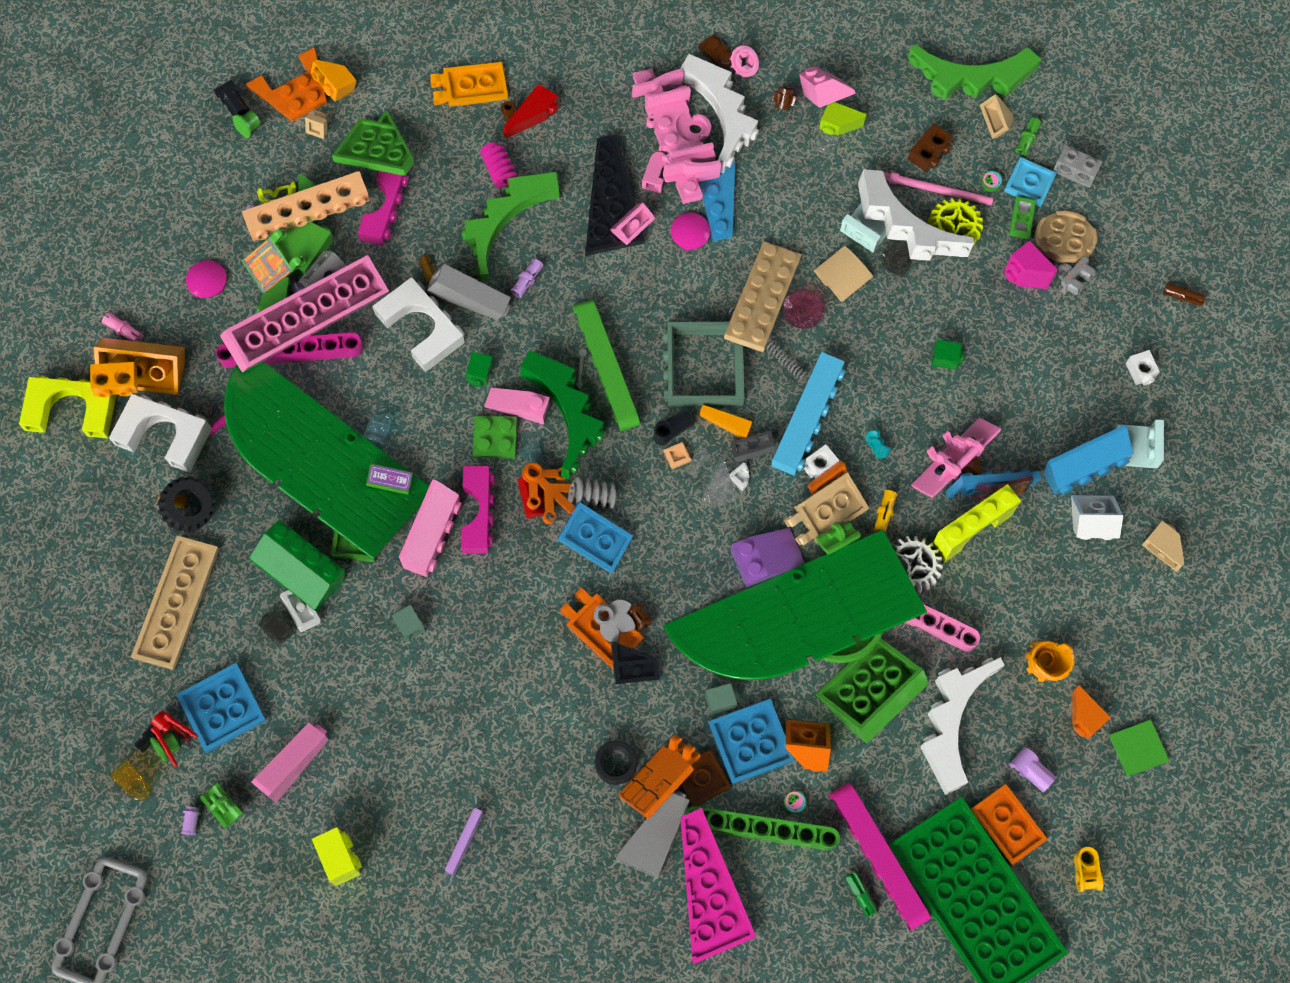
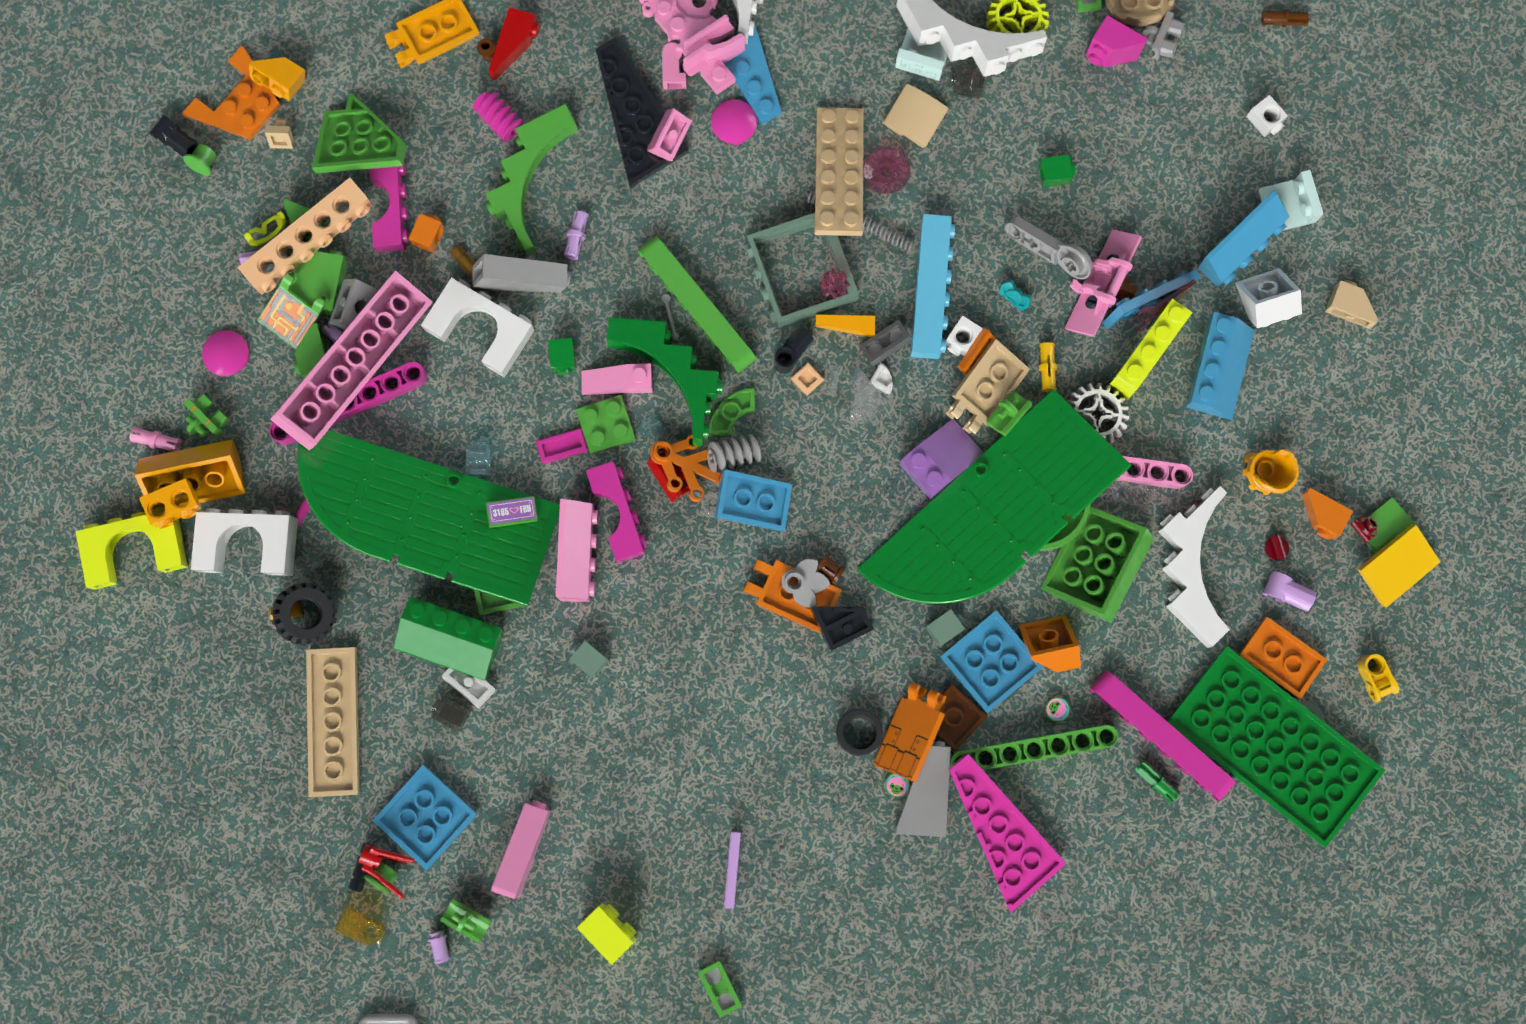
camera: 15 degrees left, 10 degrees up
none -> bright green hips [183,394,230,437]
none -> orange brick [409,213,445,253]
none -> dark pink tile [536,428,588,464]
none -> bright green piece [697,960,742,1018]
none -> bright green tile [708,387,755,436]
none -> clear pink gear [818,268,850,300]
none -> tile [885,773,910,797]
none -> light grey beam [1005,216,1093,279]
none -> dark azure slope [1186,312,1255,420]
none -> dark red plate [1264,535,1289,561]
none -> dark red plate [1350,515,1378,543]
none -> yellow tile [1357,524,1440,607]

